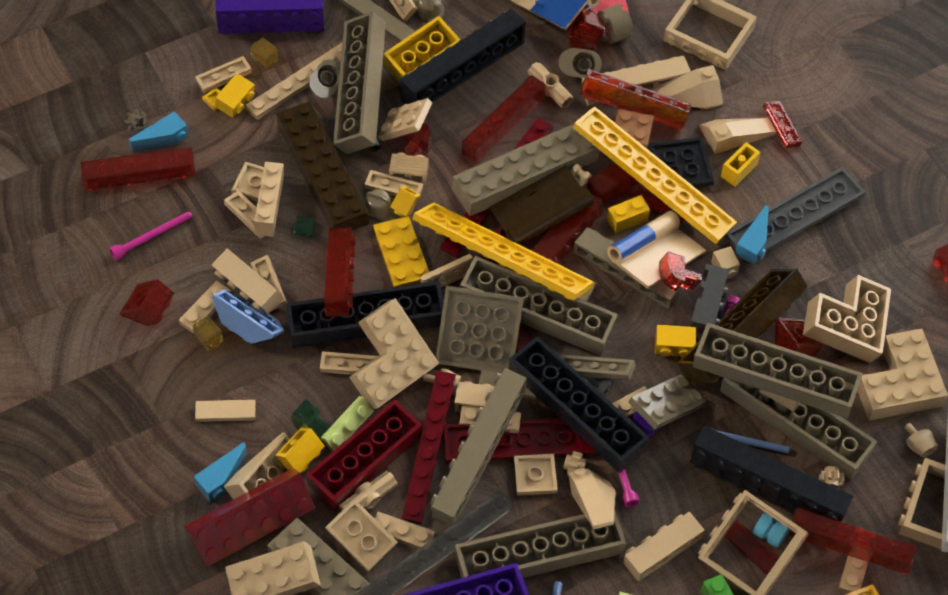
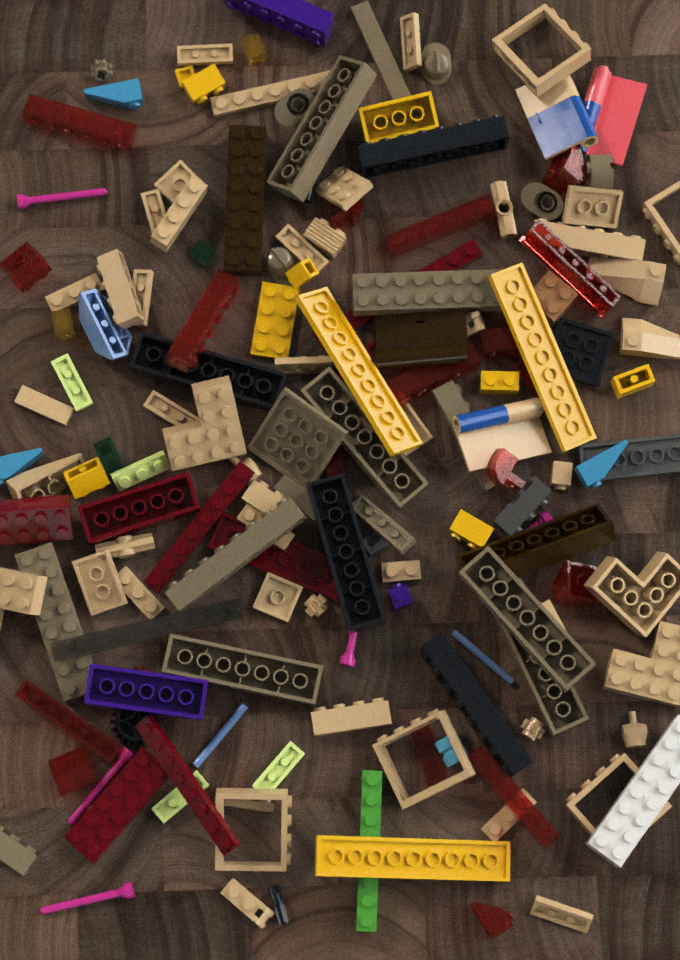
camera: 25 degrees right, 20 degrees up
tan wedge [569,469,616,529] -> none
dark tan plate [628,375,707,430] -> none
none -> yellowish green plate [51,353,94,412]
none -> tan plate [562,185,624,229]

